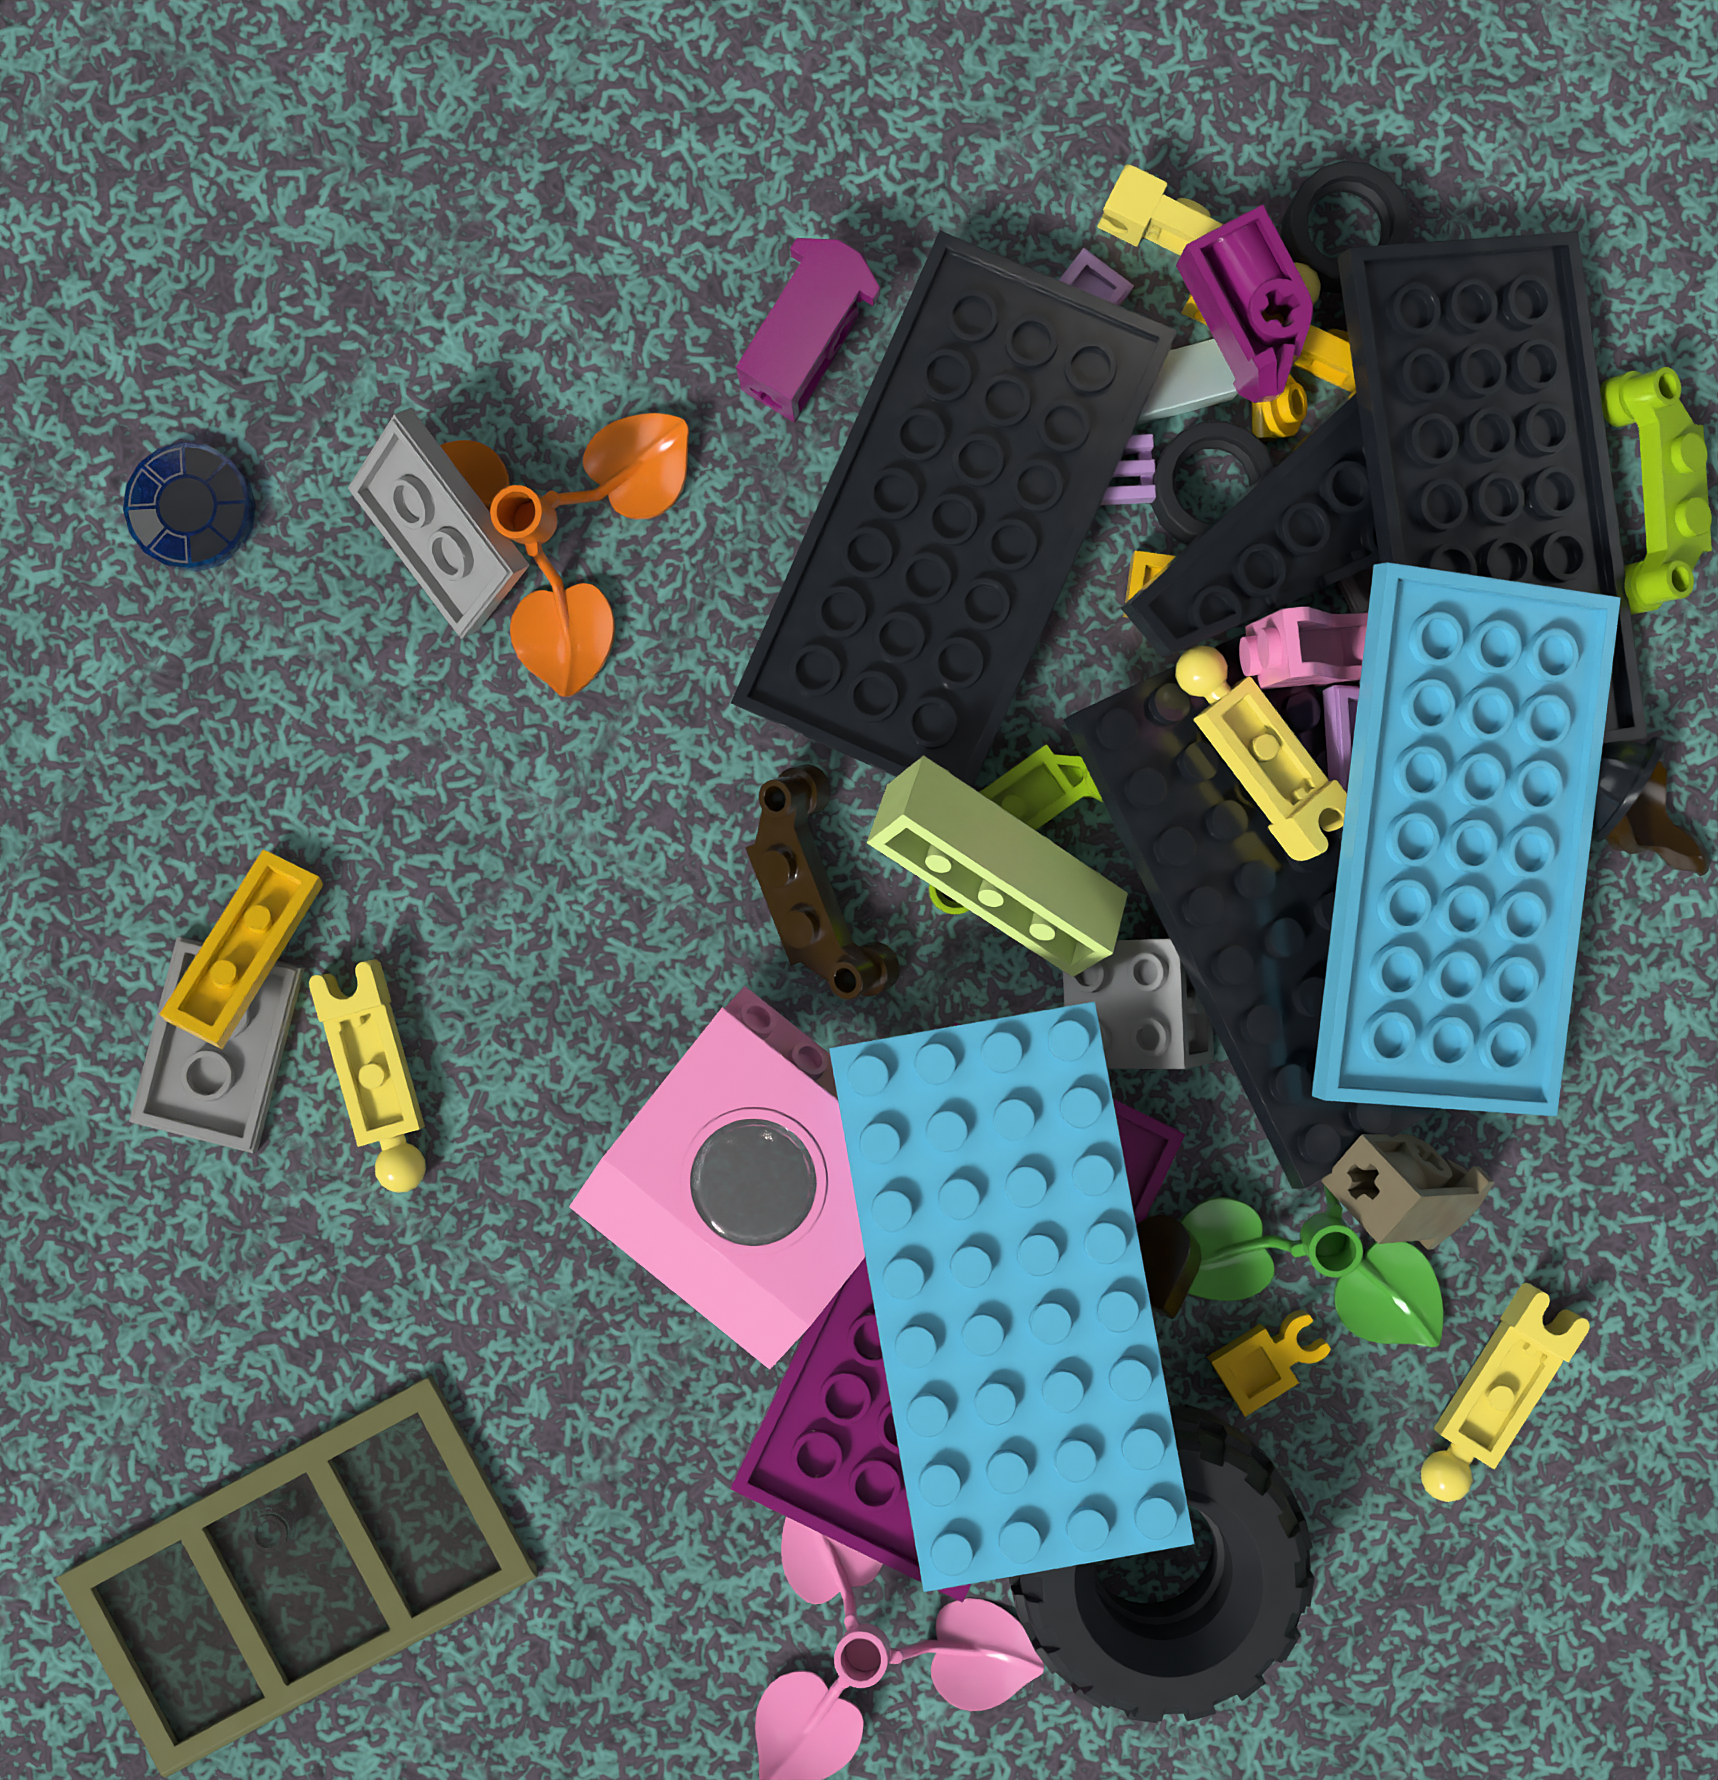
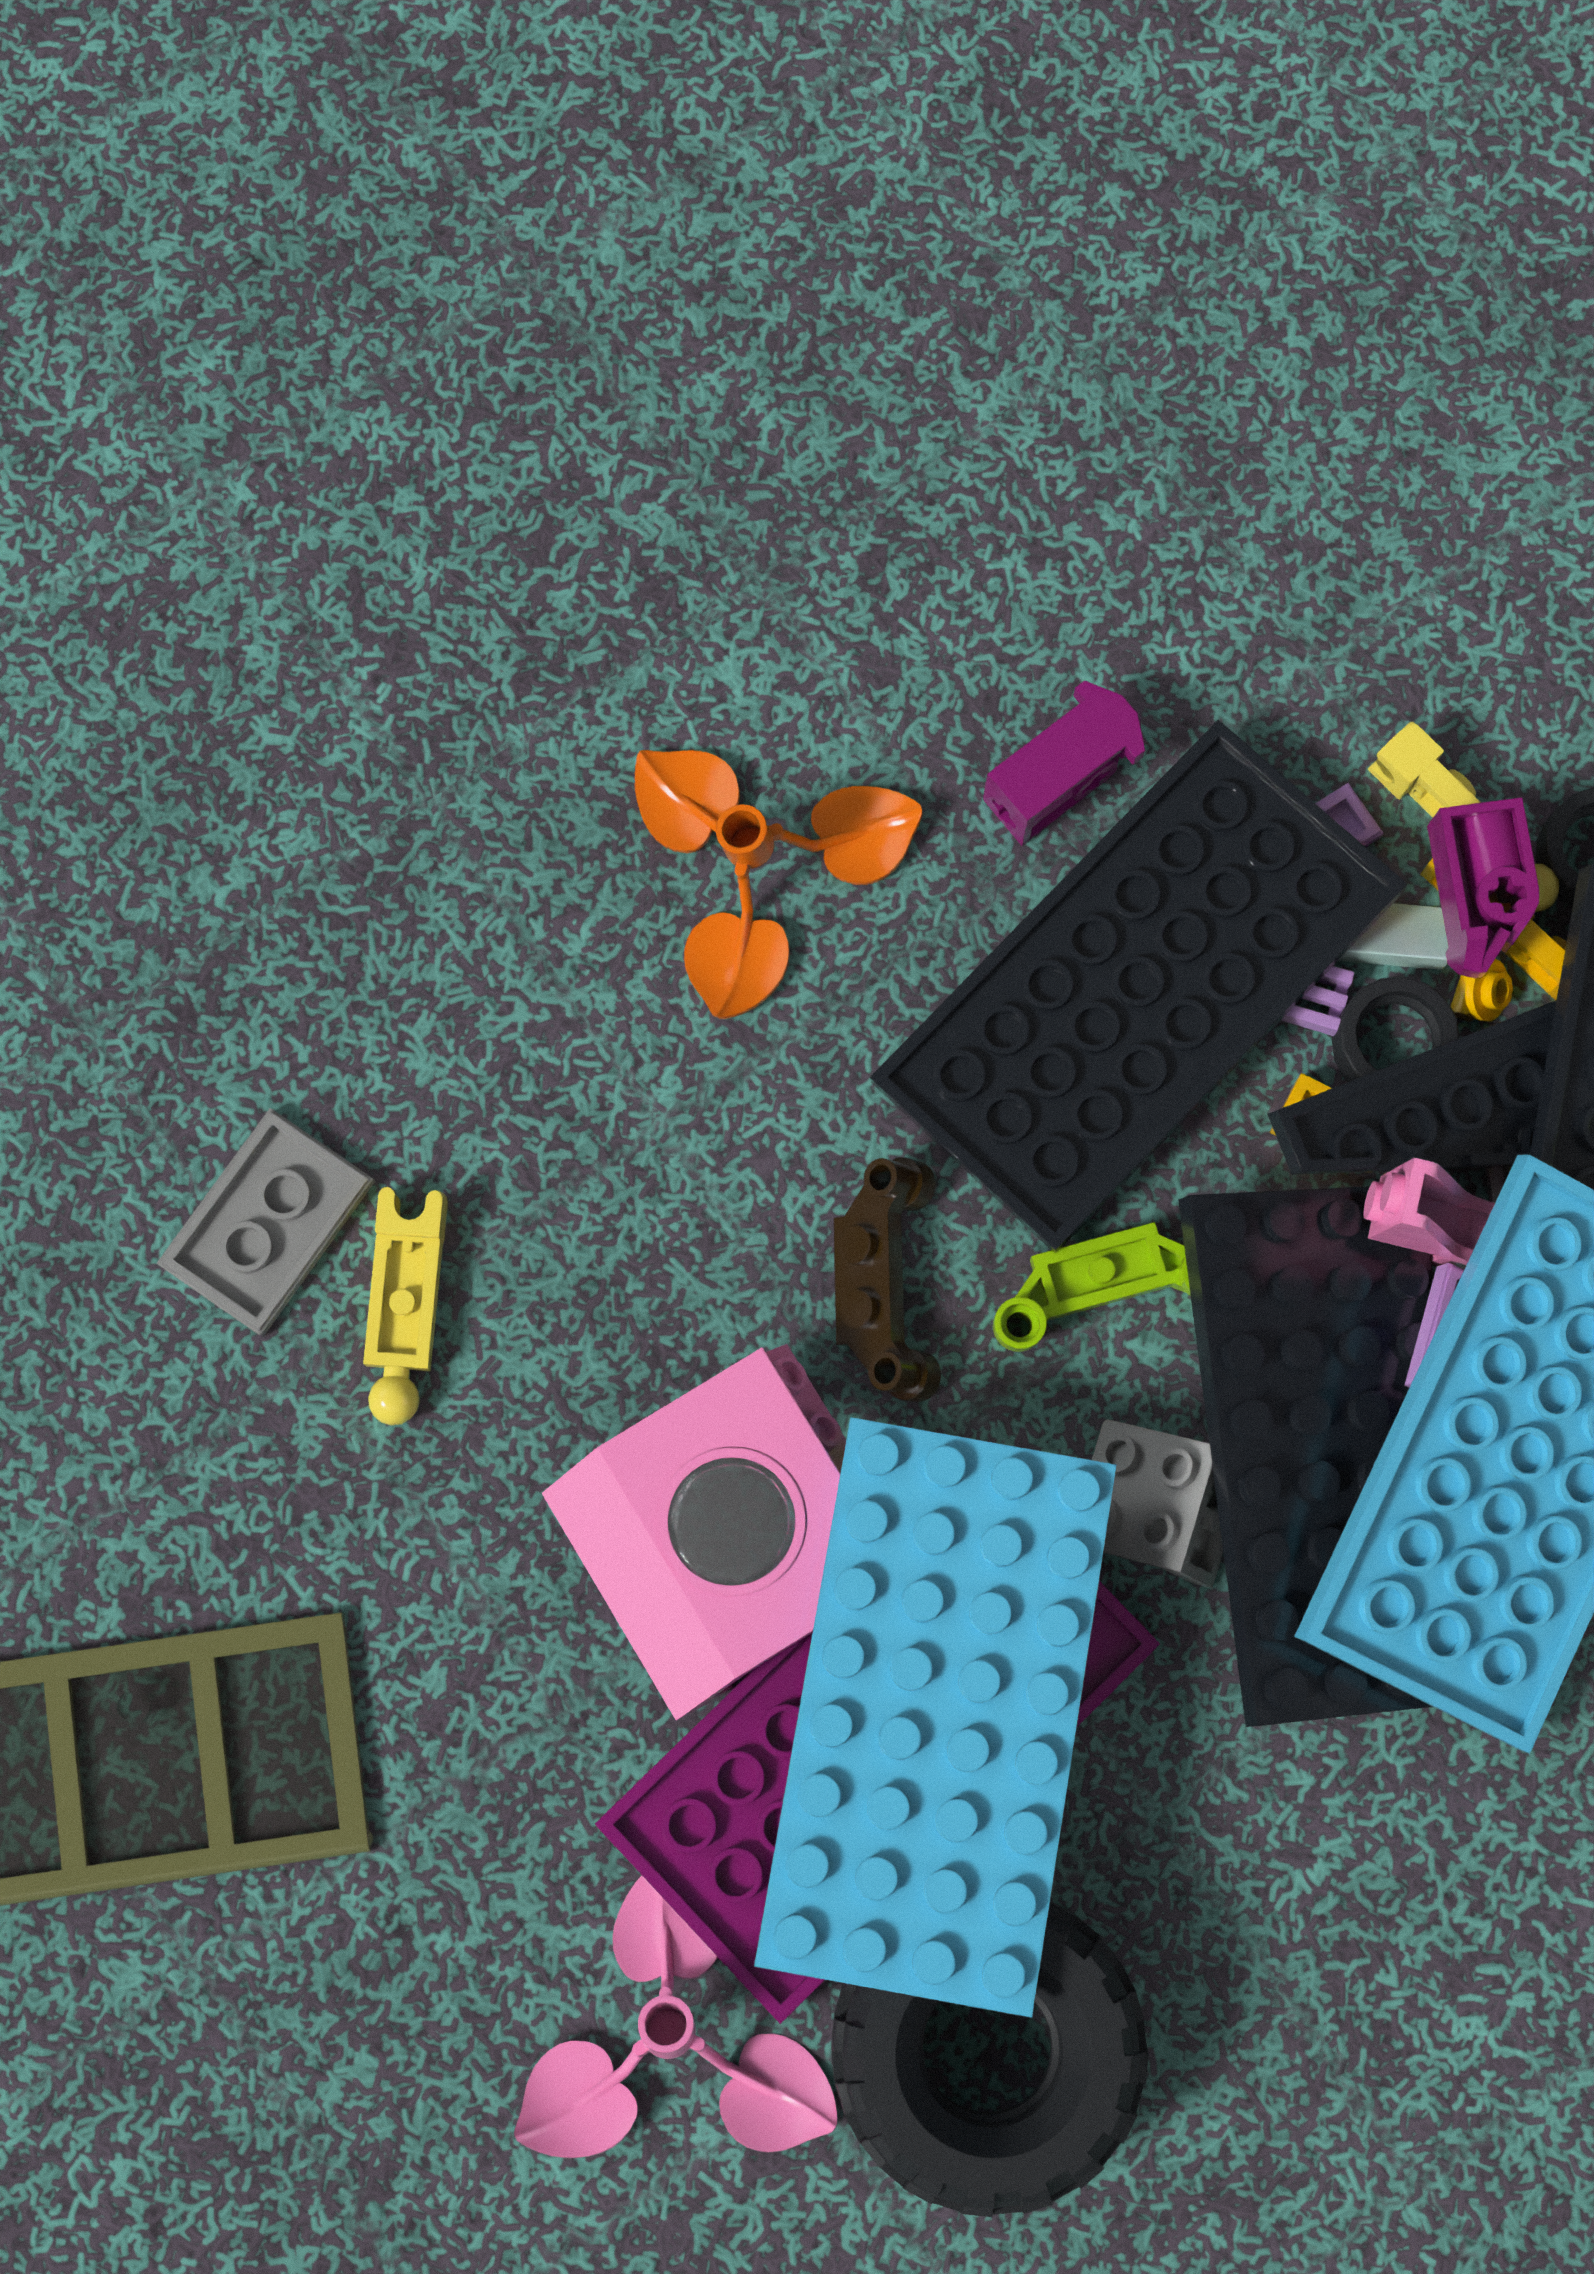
camera: 15 degrees right, 10 degrees down
tile [123,442,256,572] -> none
yellow plate [159,849,323,1049] -> none
light grey tile [348,408,530,639] -> none
yellowish green brick [867,755,1128,977] -> none
dark brown piece [1136,1215,1202,1319] -> none
light yellow plate [1175,645,1347,861] -> none
bright green plant [1180,1178,1443,1347] -> none
yellow plate [1207,1310,1331,1417] -> none
dark tan piece [1321,1134,1494,1250] -> none
light yellow plate [1421,1283,1590,1502] -> none

